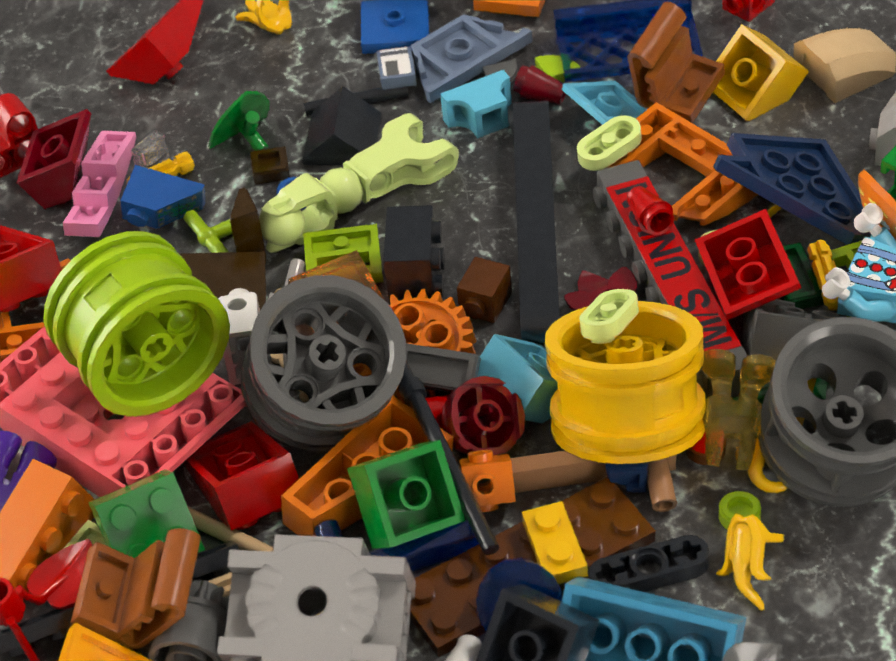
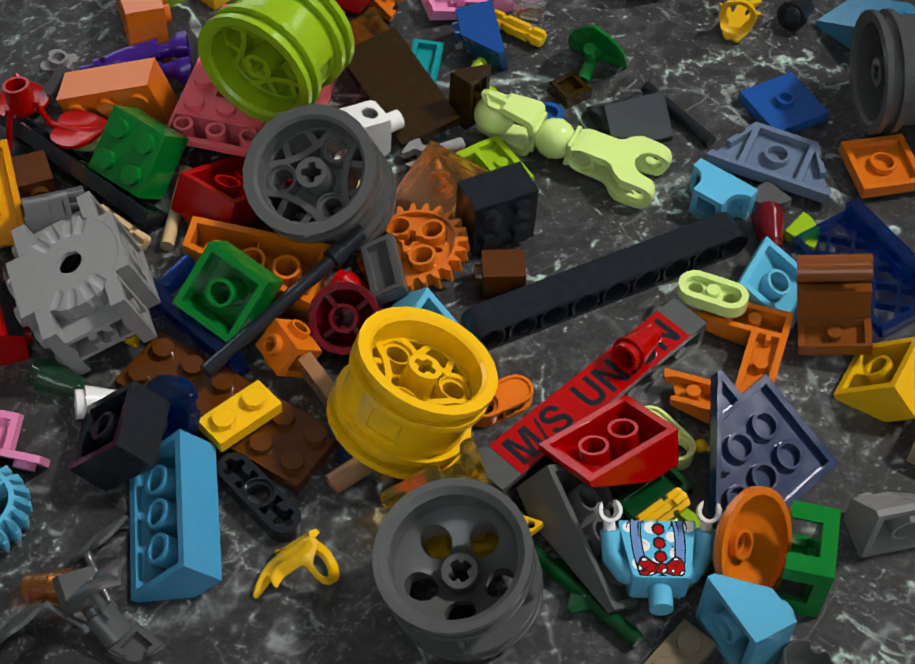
camera: 55 degrees right, 5 degrees up
dark orange piece [71,528,201,649] -> none
slope [376,46,417,90] -> none
dark red plate [564,266,637,311] -> none
yellowish green plate [579,289,639,344] -> none
lime tile [719,491,761,530] -> none

